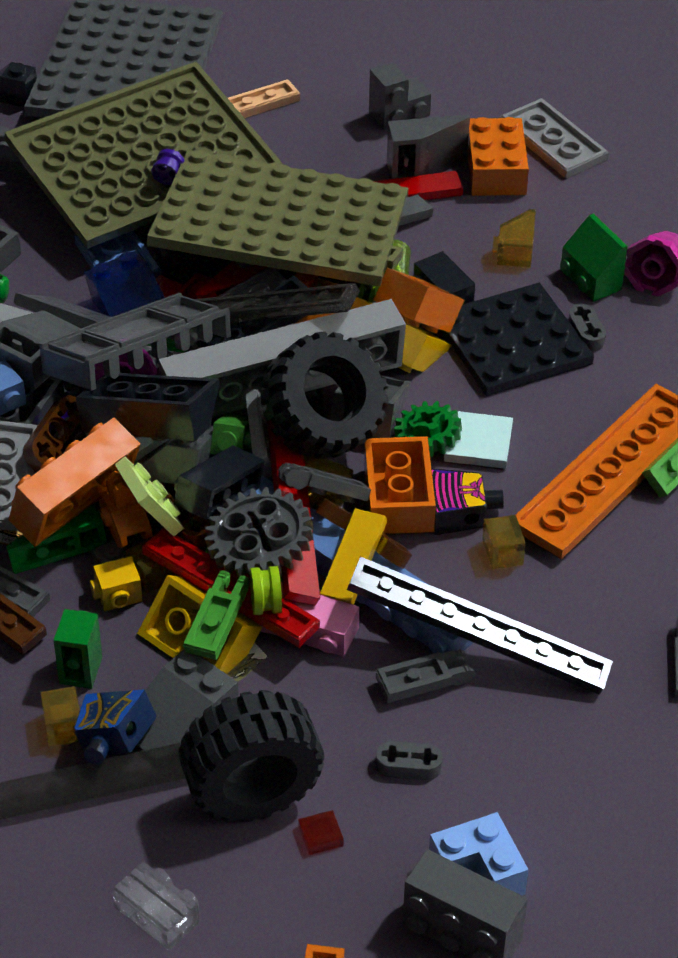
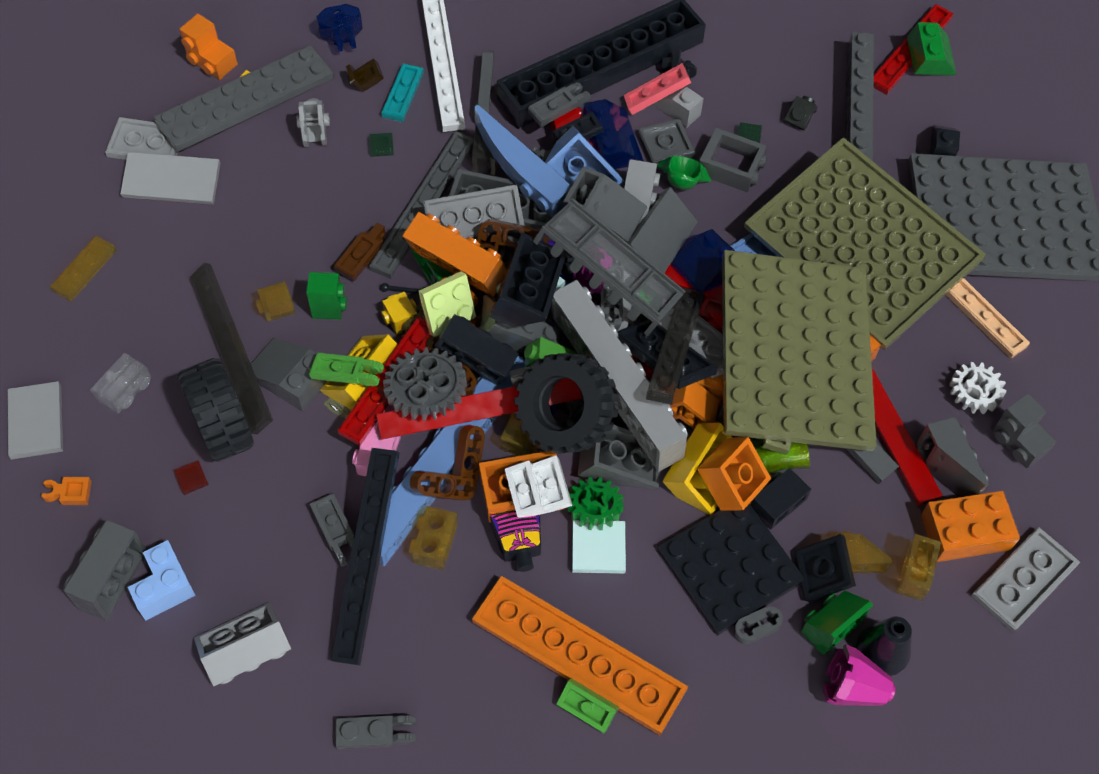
camera: 80 degrees right, 15 degrees up
dark blue torso [74,689,157,765] -> none
dark purple wheel [151,148,185,185] -> none
lime wheel [250,566,282,615] -> none
dark grey hinge [277,462,371,503] -> none
yellow tile [320,508,387,605] -> none
dark grey beam [376,741,443,780] -> none
clear yellow brick [482,515,526,569] -> none
none -> light grey slope [194,602,291,686]
none -> black hinge [380,283,425,294]
none -> clear yellow brick [409,506,458,571]
none -> white slope [505,455,572,518]
none -> black tile [795,534,856,602]
none -> black cone [856,616,912,676]
none -> clear yellow brick [896,534,941,601]
none -> white gear [949,362,1006,414]

